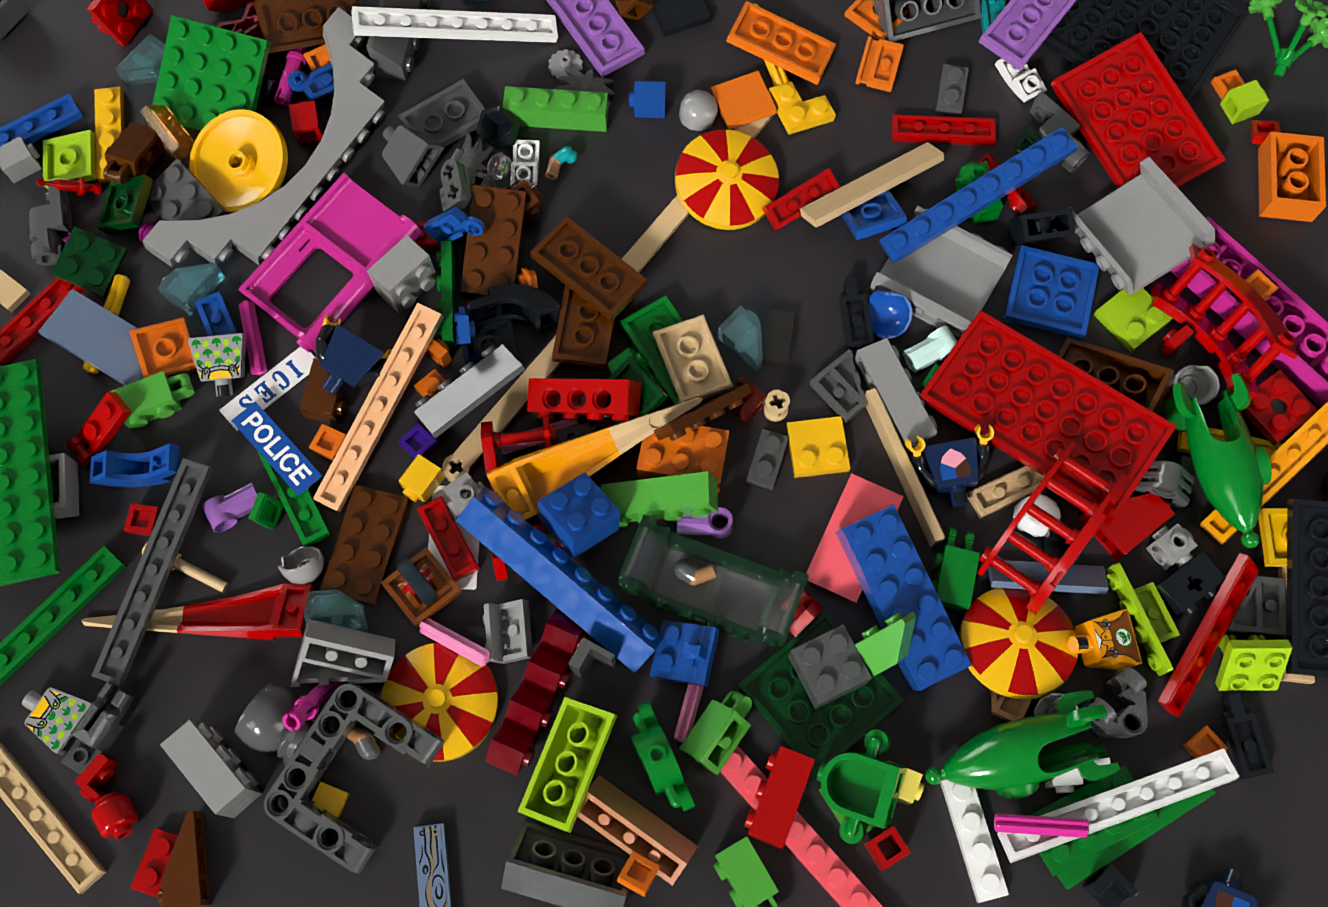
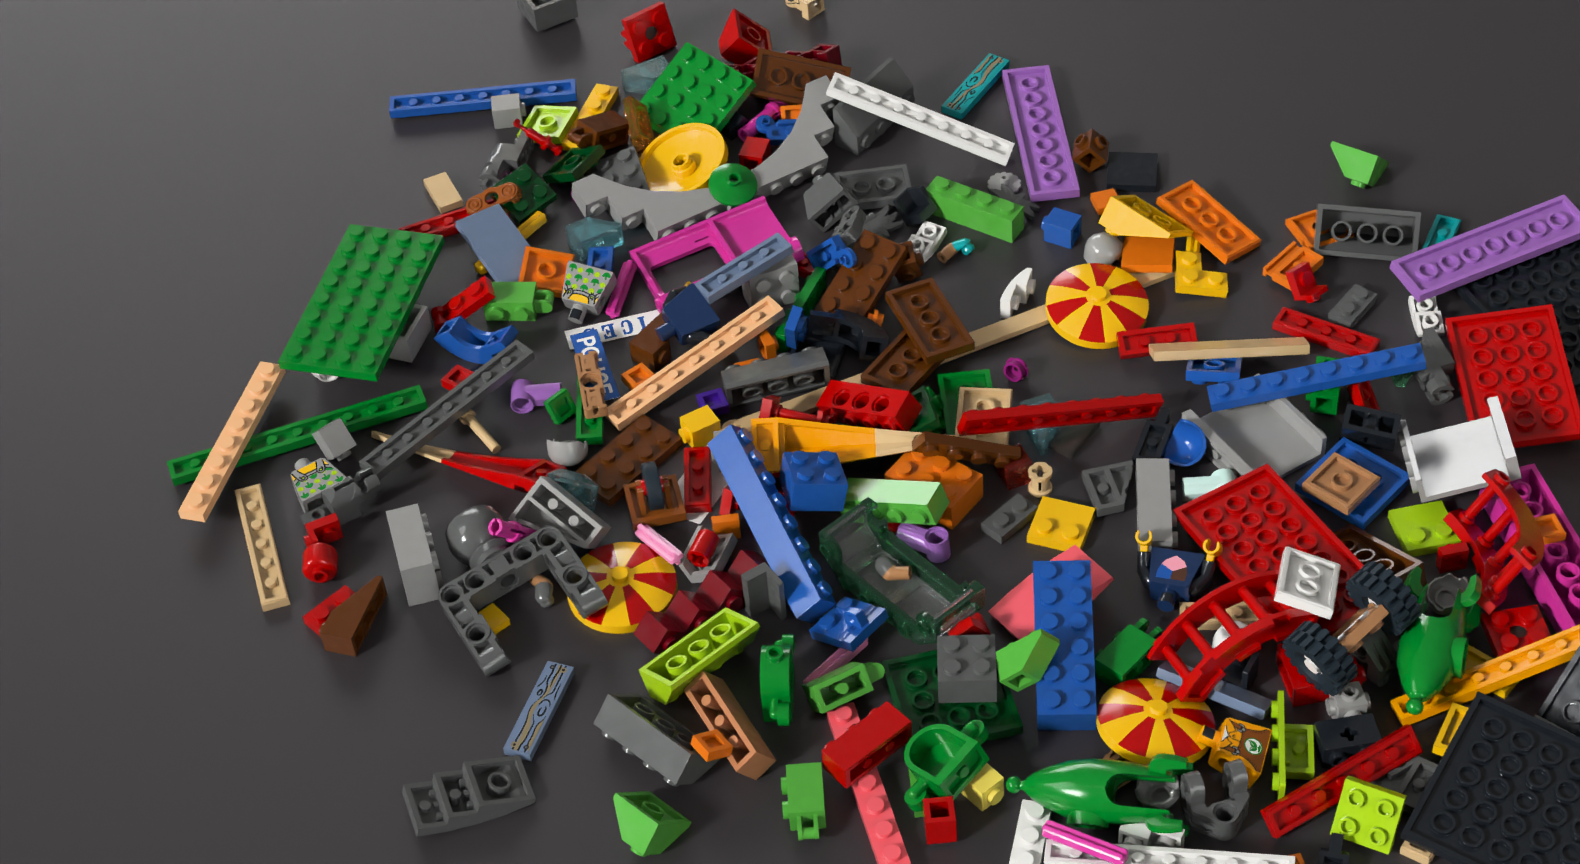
camera: 30 degrees right, 25 degrees down
clear tile [487,152,511,180] -> none
tan tile [865,388,945,548] -> none
none -> light grey brick [312,418,357,461]
none -> dark orange piece [466,182,522,215]
none -> medium nougat piece [574,351,608,419]
none -> red piece [687,529,720,567]
none -> sand blue plate [694,232,794,305]
none -> green dish [708,163,757,207]
none -> orange tile [711,513,741,539]
none -> red plate [957,393,1164,436]
none -> white slope [1000,268,1036,319]
none -> magenta plate [1003,357,1029,382]
none -> orange tile [1090,188,1118,215]
none -> yellow slope [1098,194,1194,238]
none -> white tile [1274,546,1341,620]
none -> black plate [1282,561,1422,696]
none -> red bracket [1285,262,1329,303]
none -> medium nougat plate [1302,452,1381,516]

